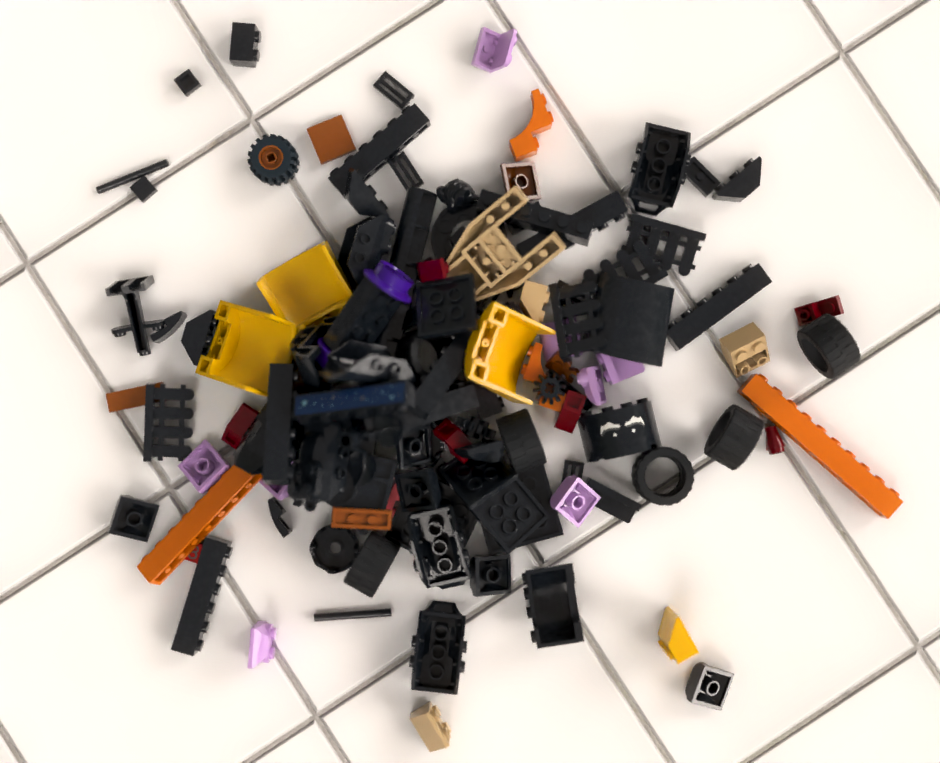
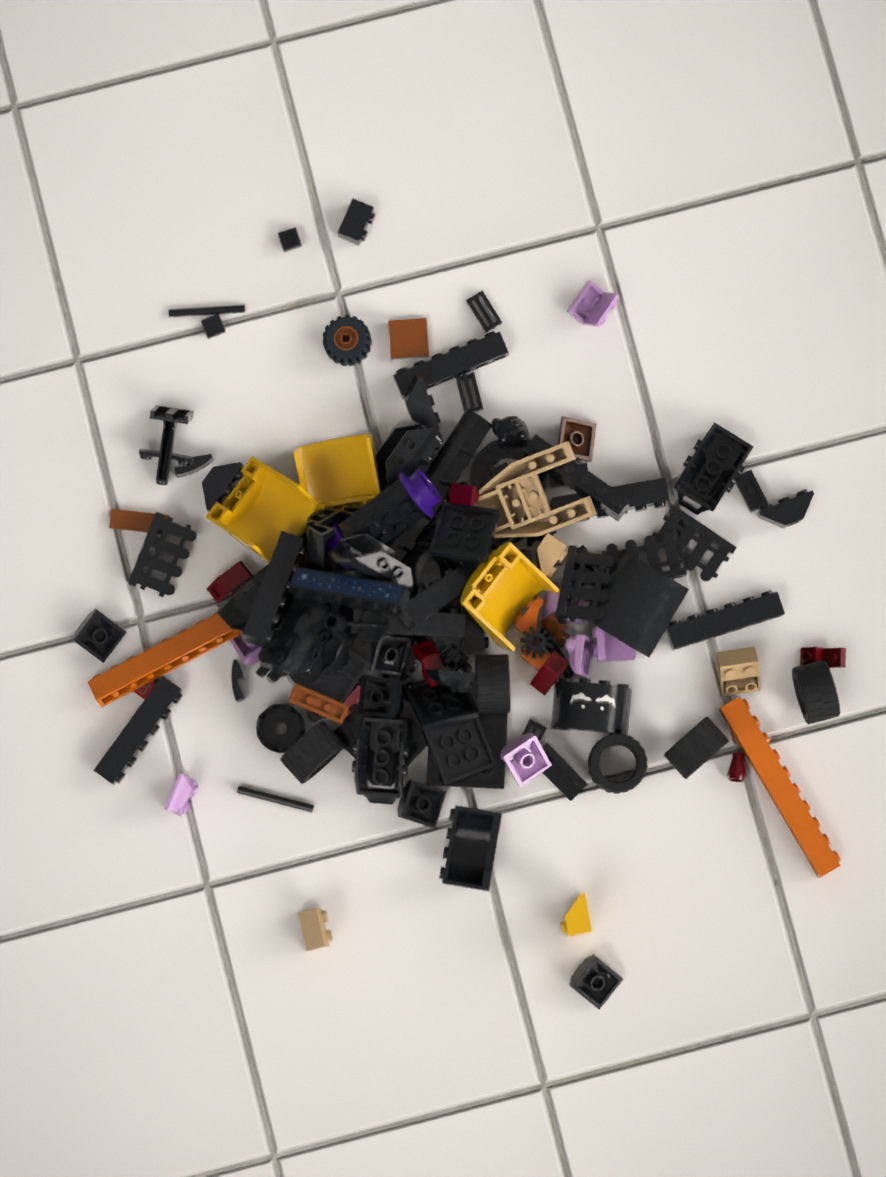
camera: 20 degrees right, 5 degrees down
lavender slope [178,439,230,494] -> none
black slope [409,601,467,695] -> none
orange arch [509,89,554,163] -> none

